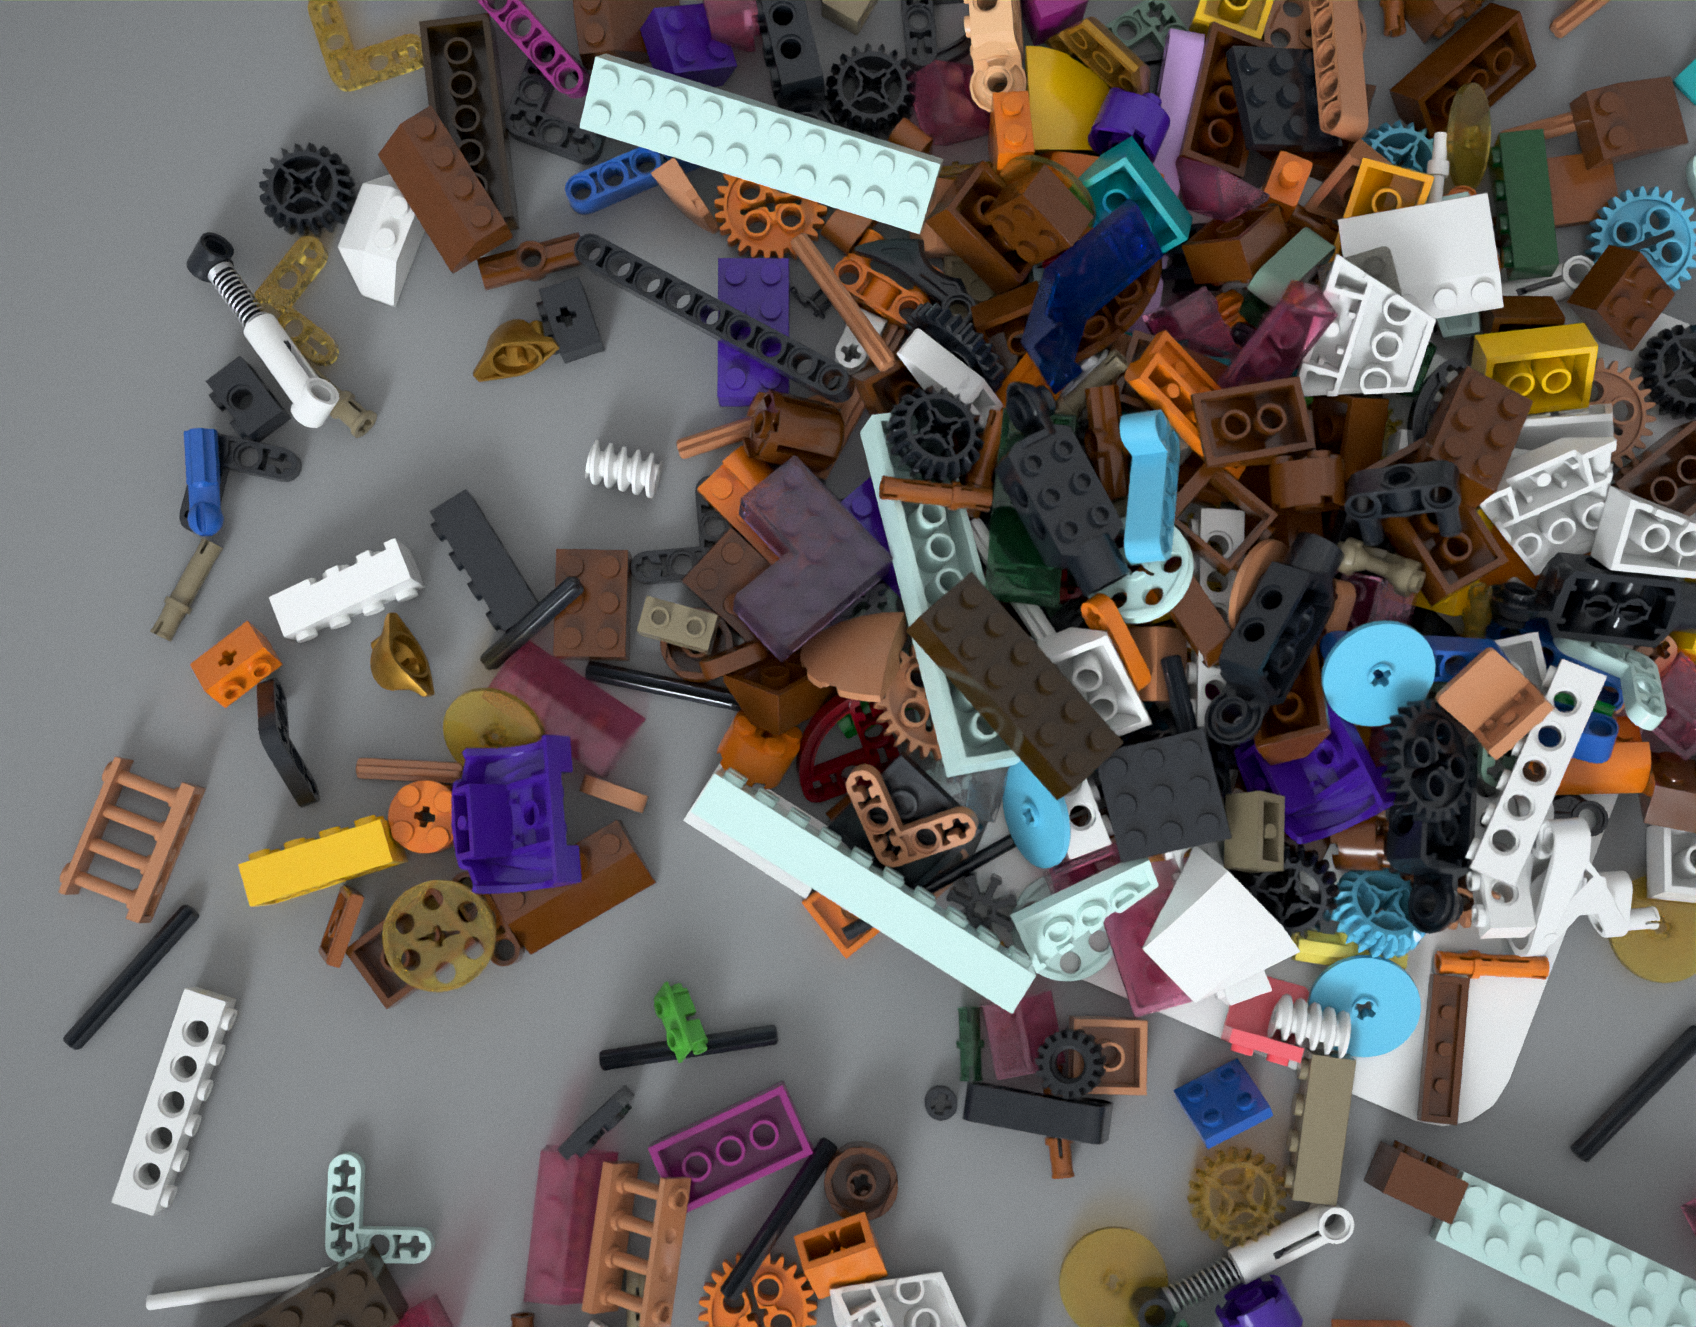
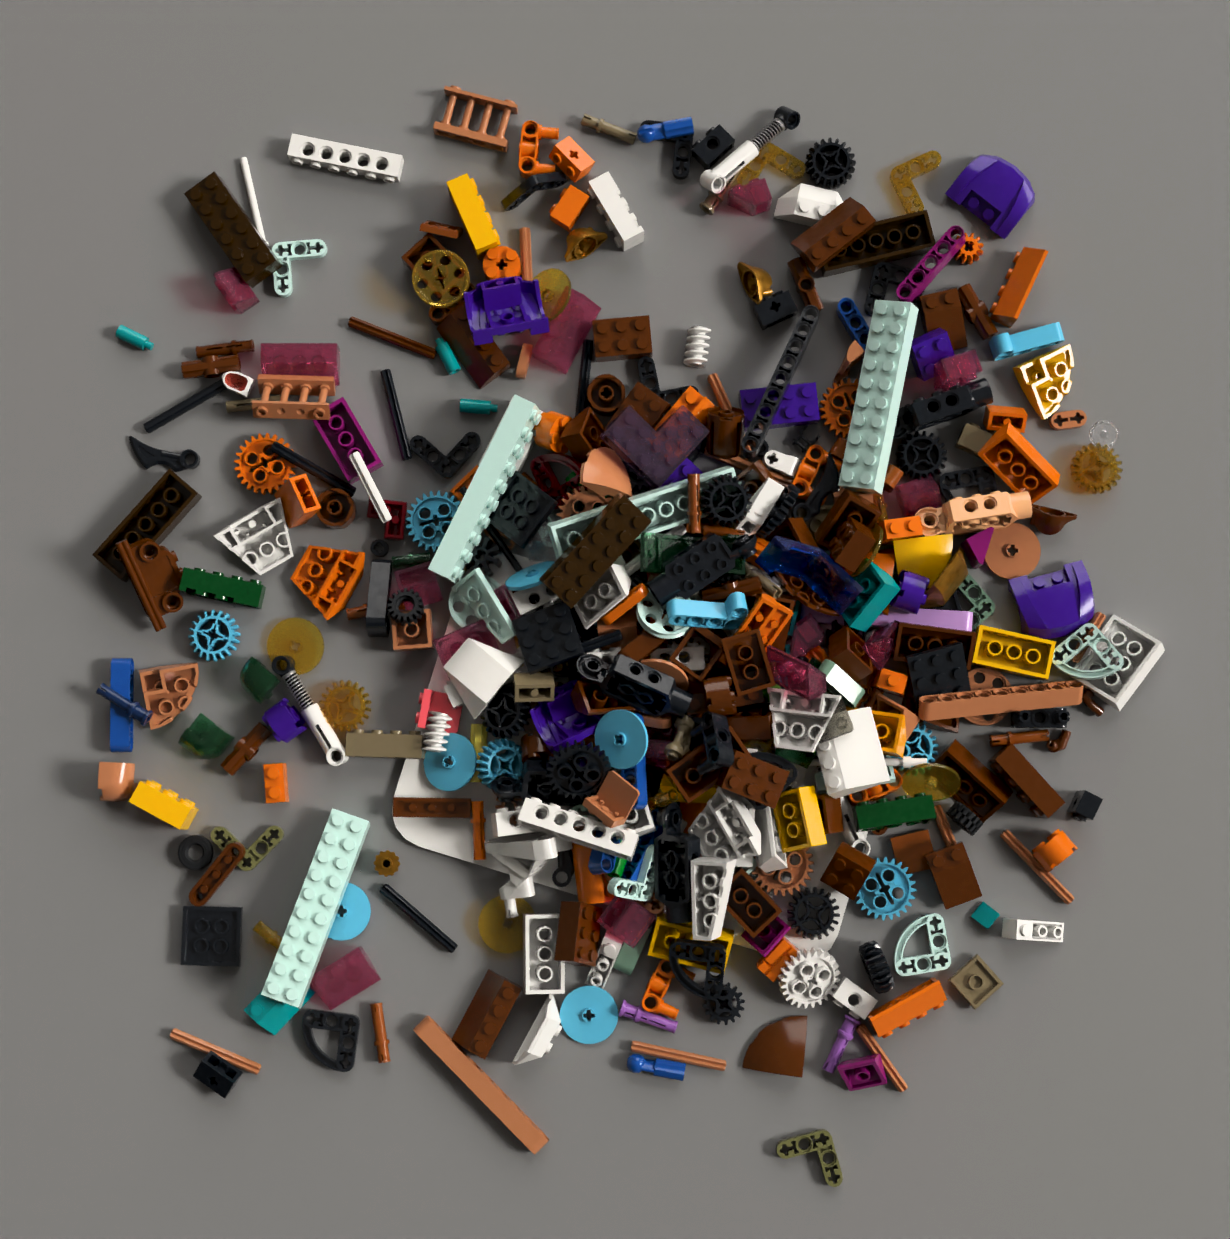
camera: 90 degrees right, 0 degrees up
black axle [63,905,199,1050] -> none
black brick [429,489,539,633] -> none
black axle [480,576,584,671] -> none
black plate [557,1085,634,1161] -> none
dark tan brick [637,596,720,655] -> none
bright green hinge [654,982,708,1063] -> none
reddish brown beam [699,638,769,680] -> none
nougat axle [791,233,896,372] -> none
nougat beam [846,764,978,867] -> none
blue plate [1173,1058,1273,1149] -> none
reddish brown brick [1363,1140,1469,1225] -> none
none -> orange wedge [290,545,365,620]
none -> medium azure piece [328,883,371,941]
none -> reddish brown axle [348,316,437,359]
none -> white axle [349,451,392,523]
none -> dark red brick [367,498,407,541]
none -> pearl gold piece [373,850,400,877]
none -> medium azure gear [405,491,461,553]
none -> black beam [410,432,481,478]
none -> teal cylinder [435,337,461,375]
none -> teal cylinder [459,399,498,415]
none -> orange piece [518,120,559,179]
none -> orange brick [549,184,590,232]
none -> clear pink slope [727,178,772,216]
none -> black tyre [946,801,983,836]

